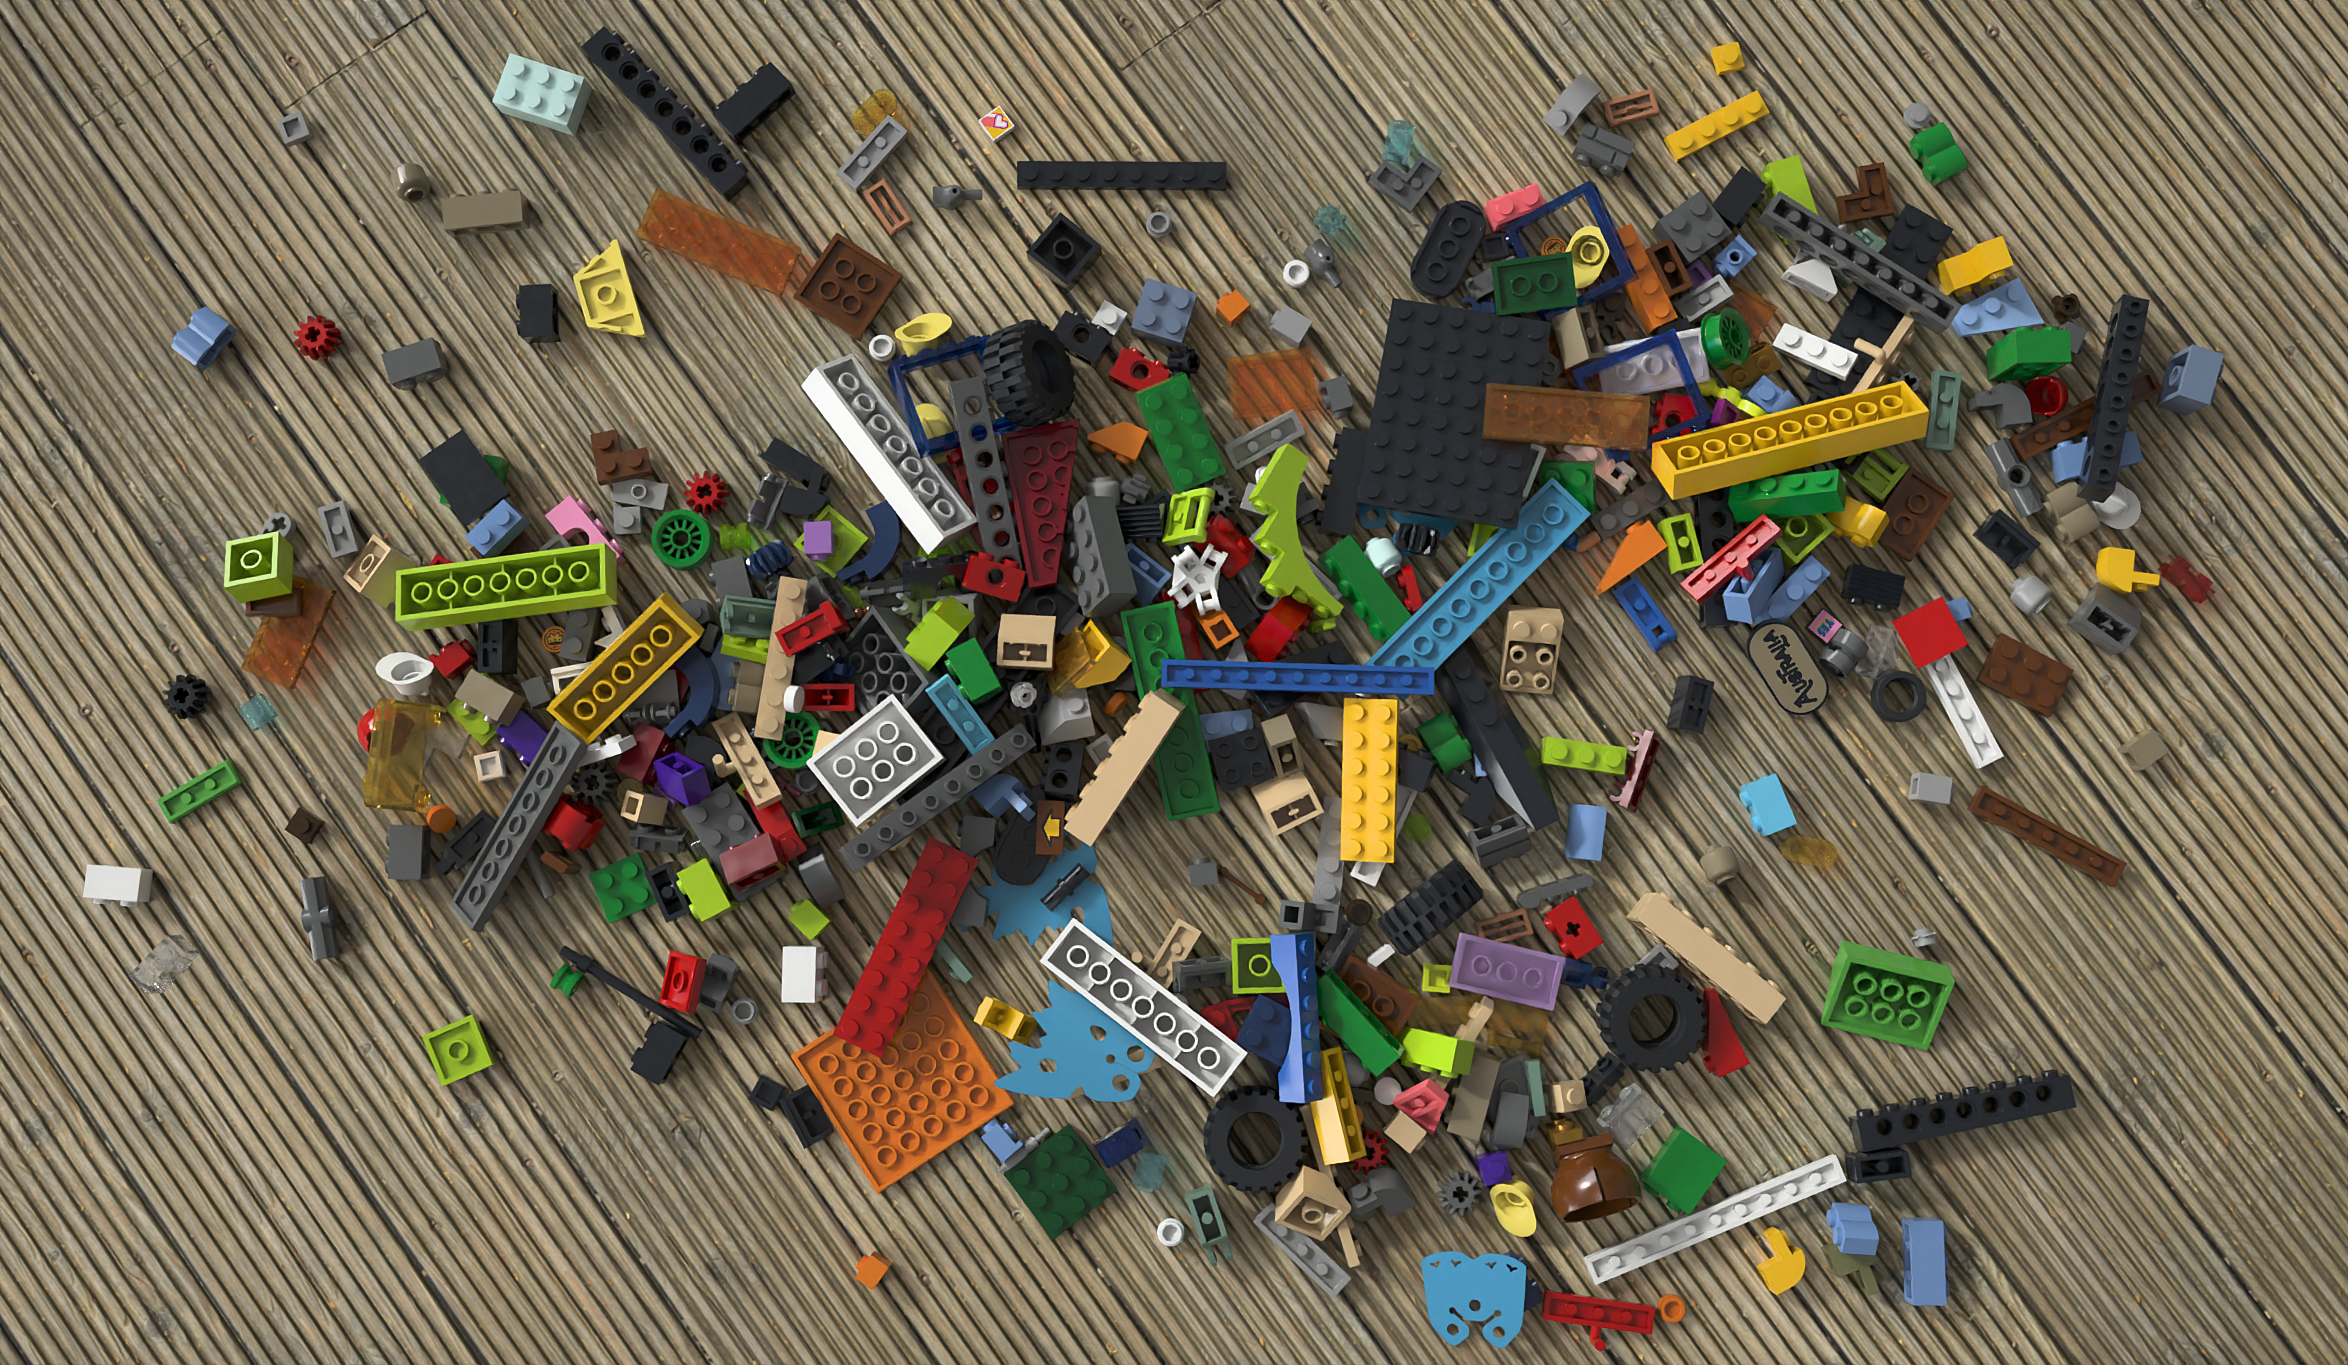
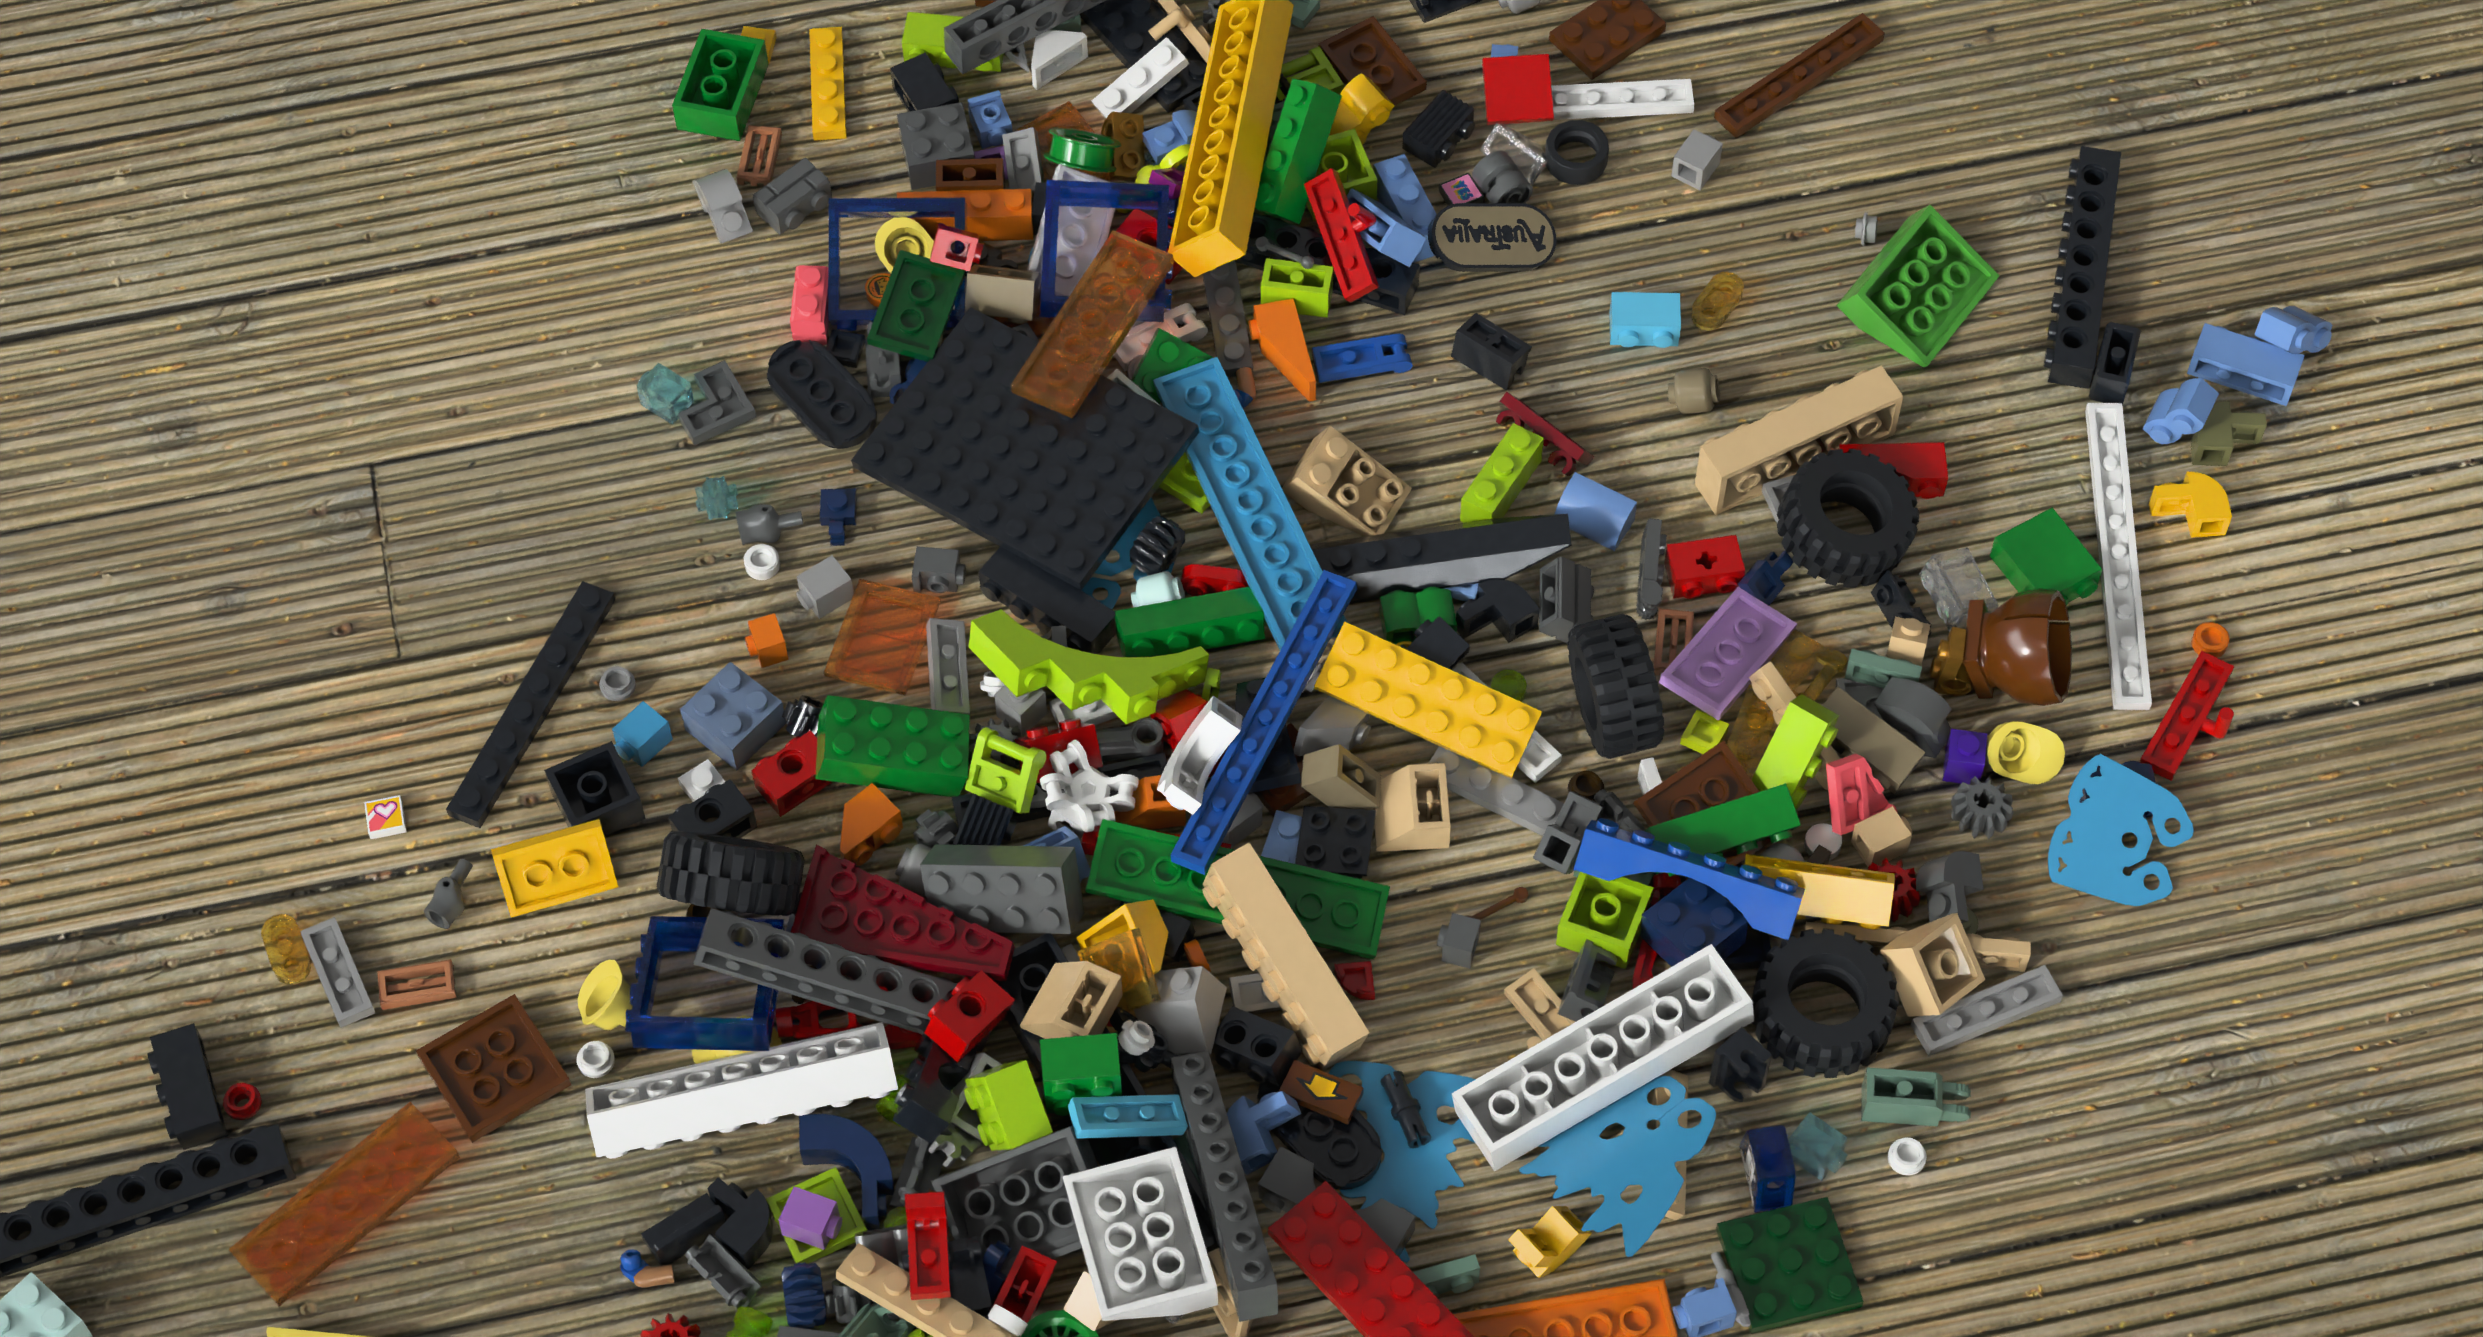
camera: 65 degrees left, 25 degrees down
none -> red plate [223,1083,262,1120]
none -> yellow plate [491,819,618,918]
none -> dark azure brick [612,701,673,767]
none -> arm [620,1249,675,1288]
none -> green brick [672,28,769,141]
none -> dark blue plate [820,488,857,546]
none -> brick [930,223,984,271]
none -> white arch [1157,696,1243,815]
none -> dark grey hinge [1255,236,1314,269]
none -> red tile [1334,961,1375,1000]
none -> black hinge [1709,1027,1772,1102]
none -> medium blue brick [2255,306,2333,354]

